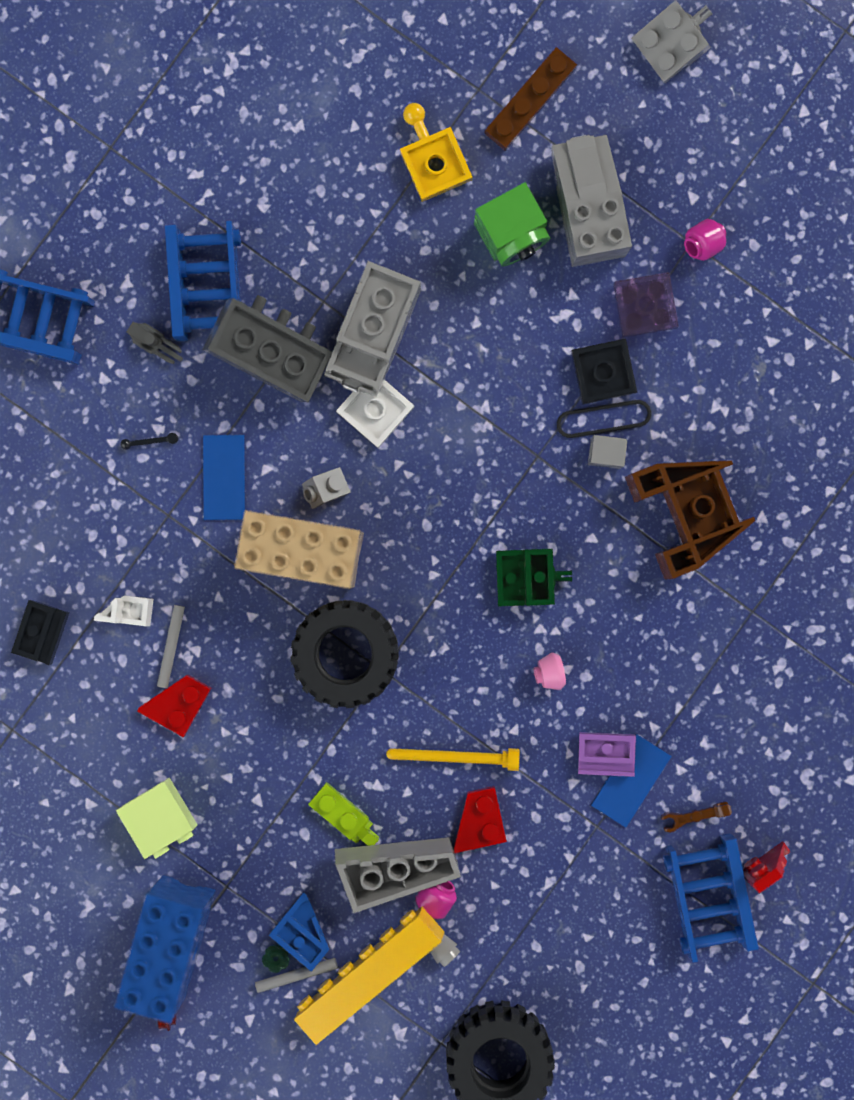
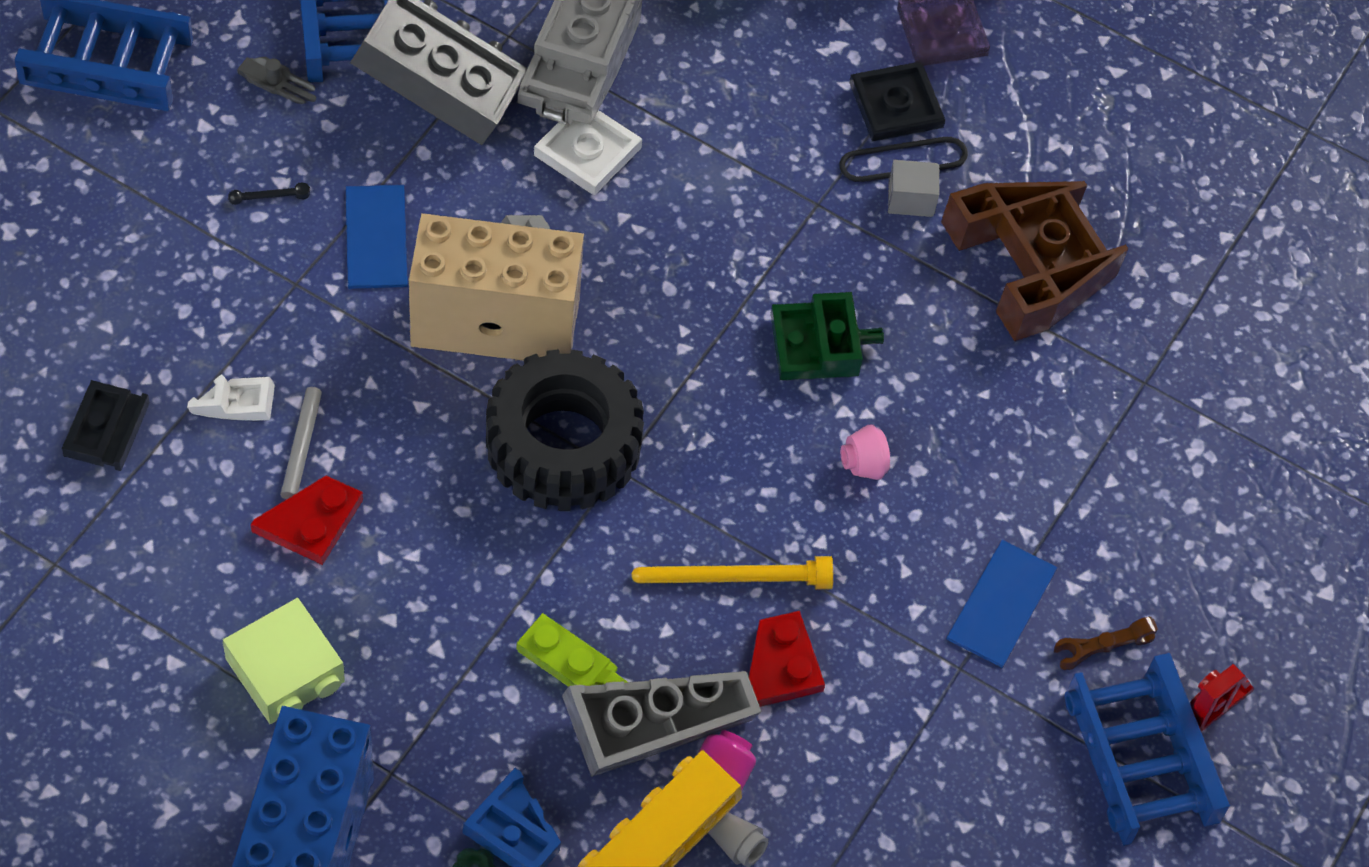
camera: 10 degrees left, 30 degrees down
medium lavender plate [578,732,636,777] -> none

